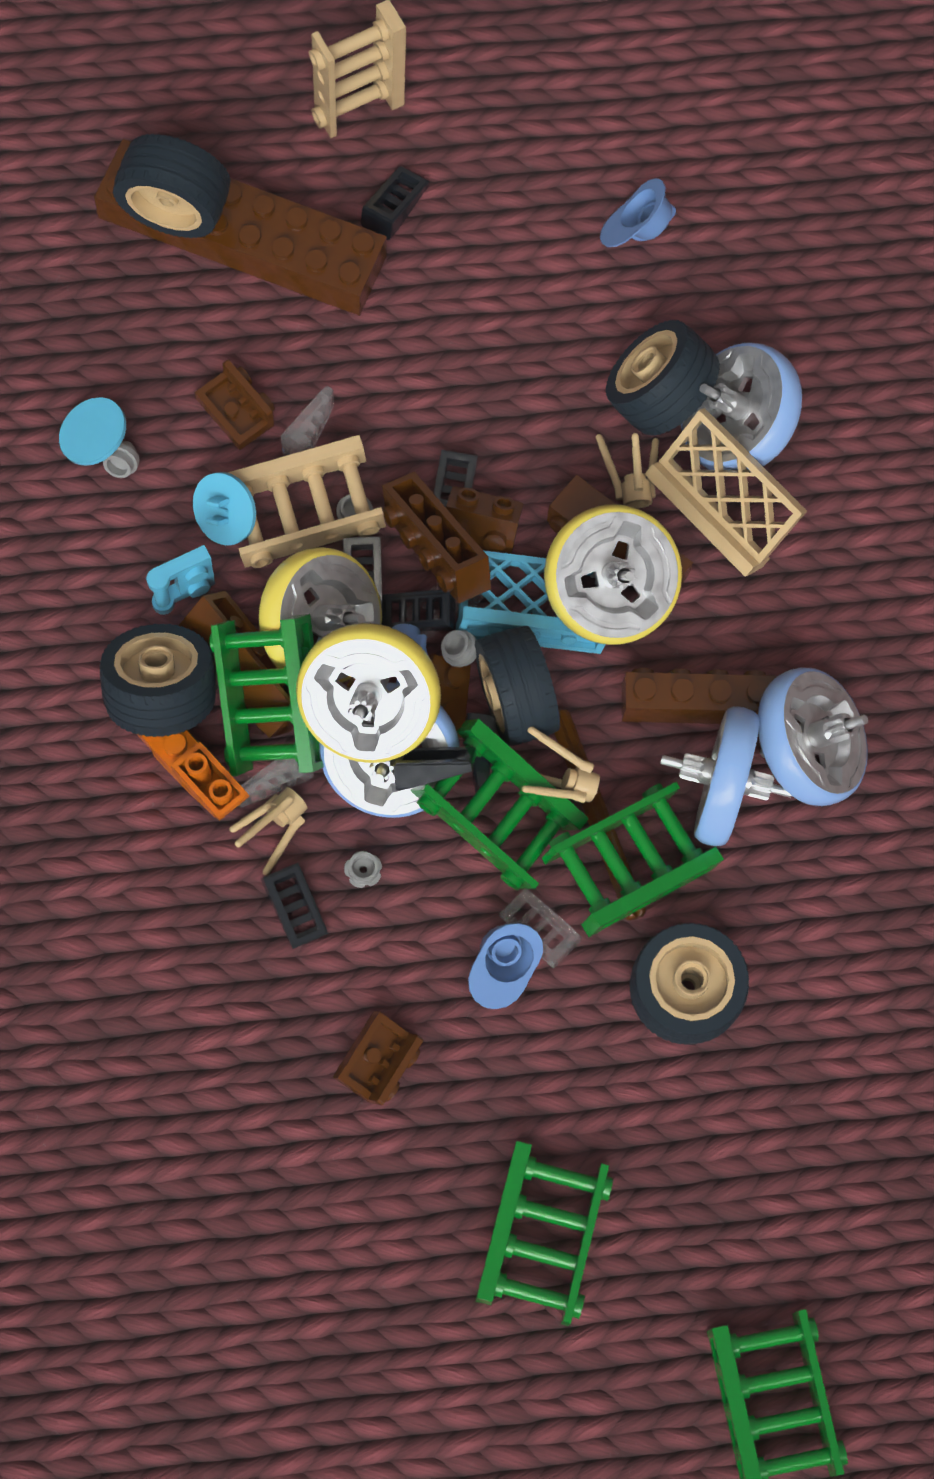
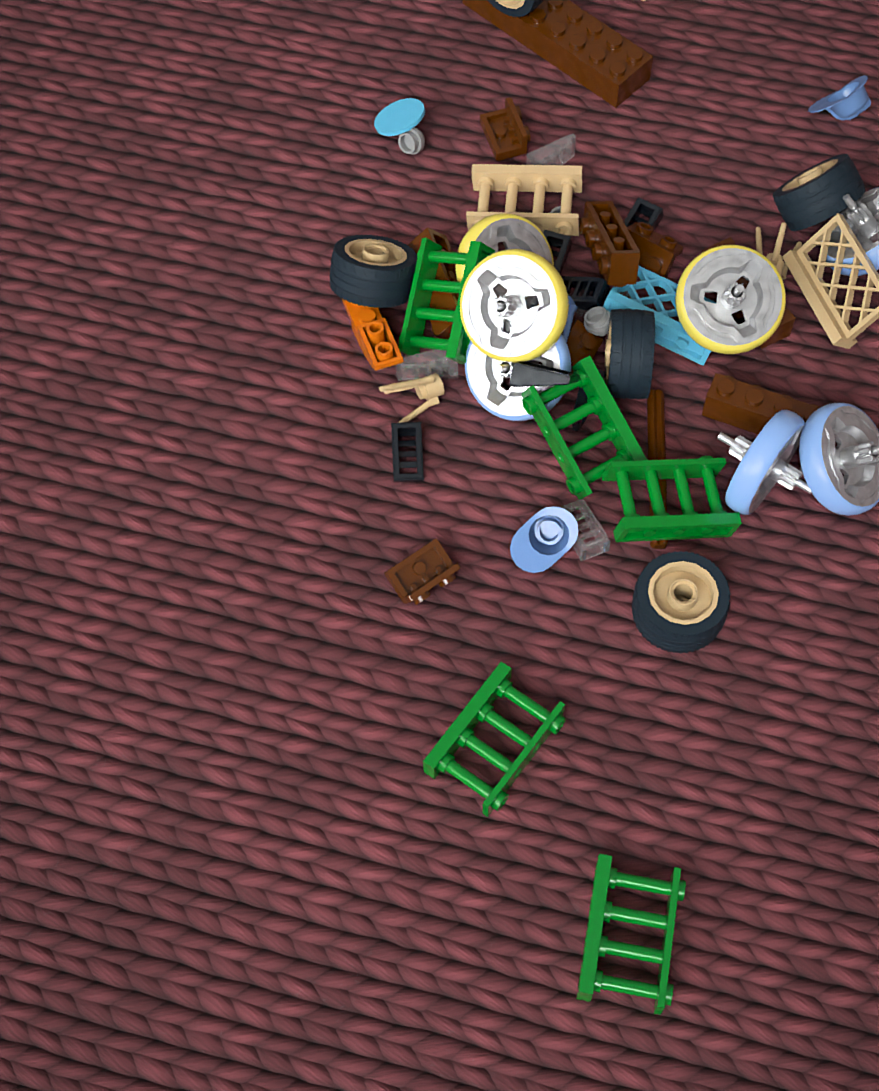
camera: 30 degrees right, 10 degrees down
medium azure plate [146,545,215,615] -> none
medium azure piece [193,472,256,545] -> none
light grey plate [344,851,382,888] -> none
black slope [361,166,429,240] -> none
tan plant [522,727,600,803] -> none

